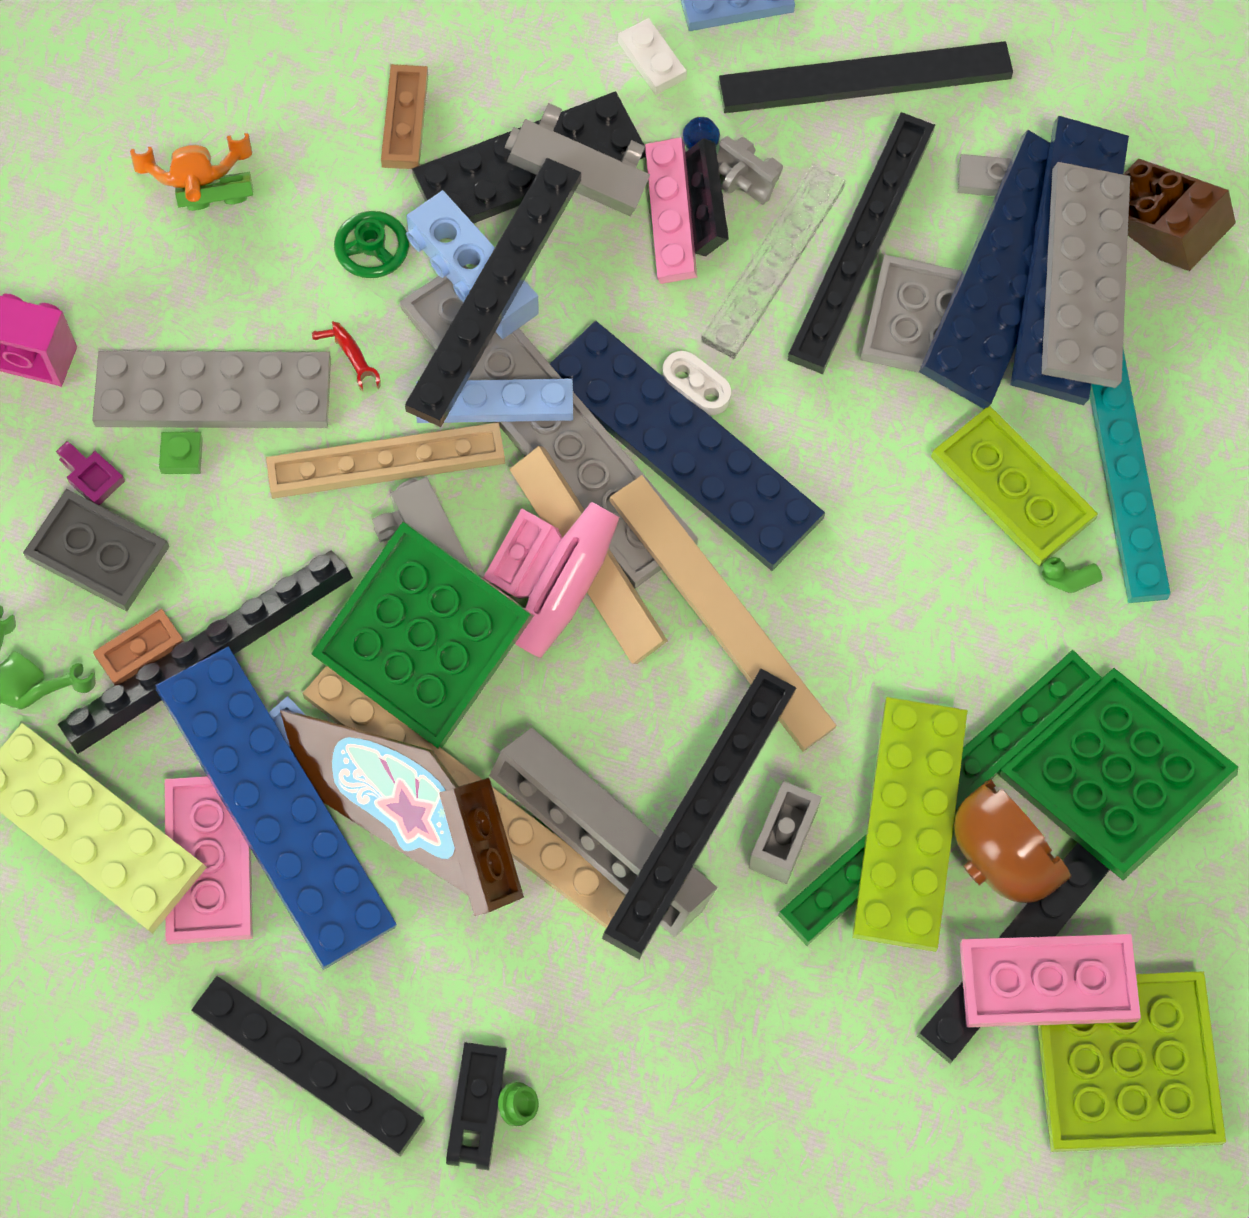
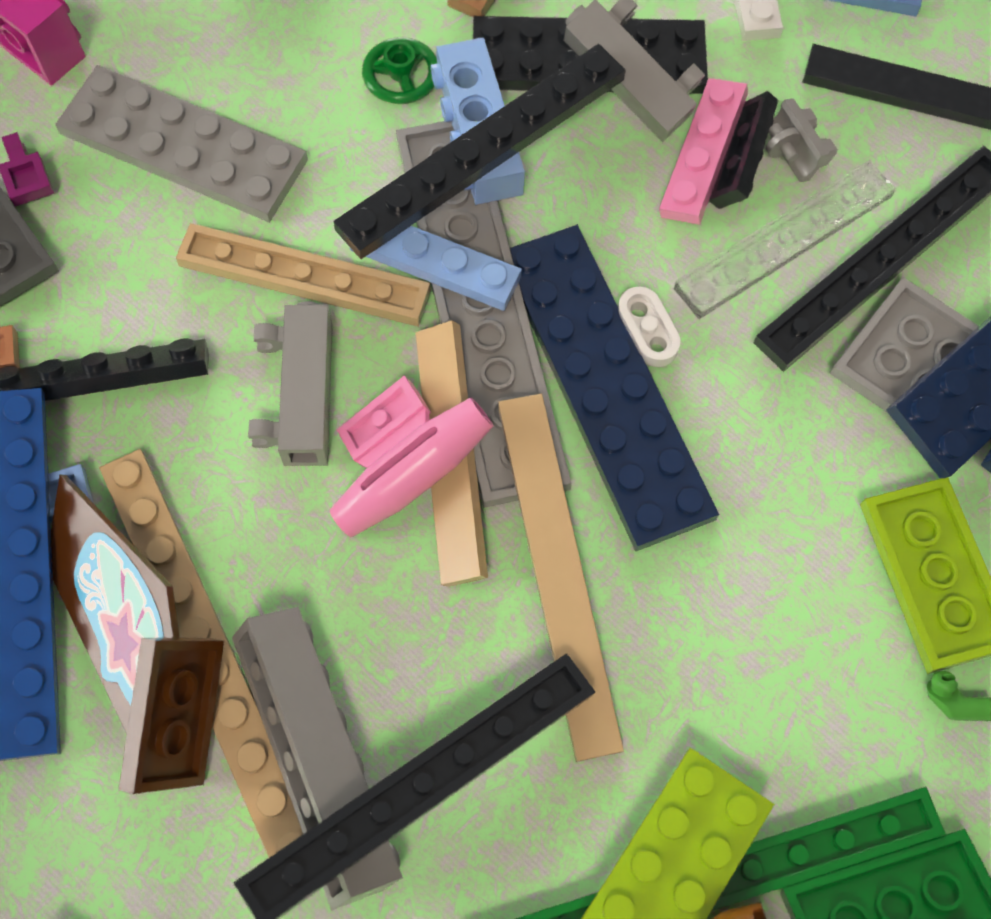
camera: 25 degrees right, 0 degrees up
bright green plate [159,432,203,474] -> none
green plate [311,521,534,749] -> none
red piece [312,321,381,392] -> none
clear blue plate [683,117,720,149] -> none
light grey brick [749,781,822,884] -> none

